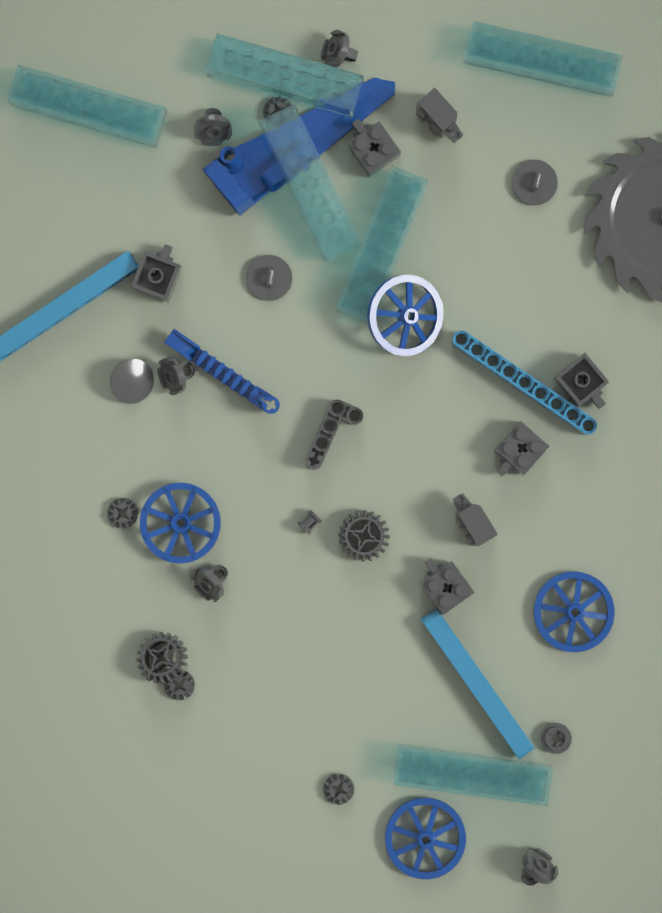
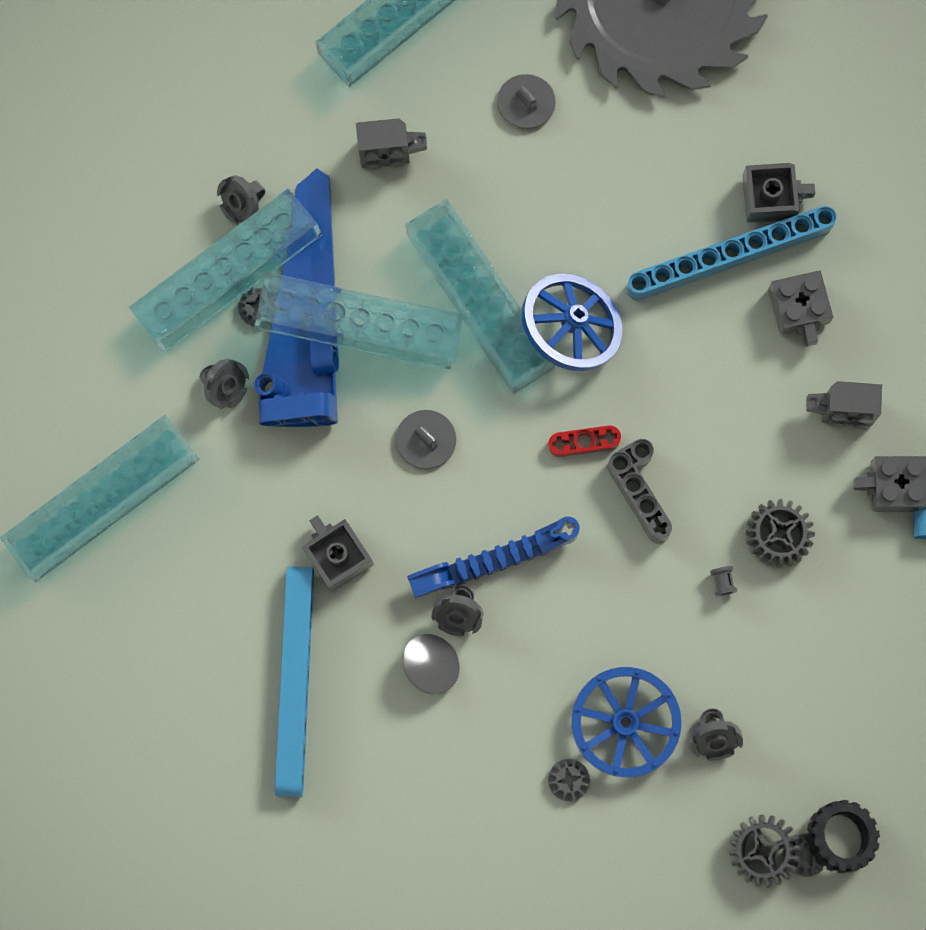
camera: 50 degrees left, 10 degrees down
dark grey hinge [347,119,401,177] -> none
none -> red beam [548,425,621,457]
none -> black tyre [806,800,880,874]

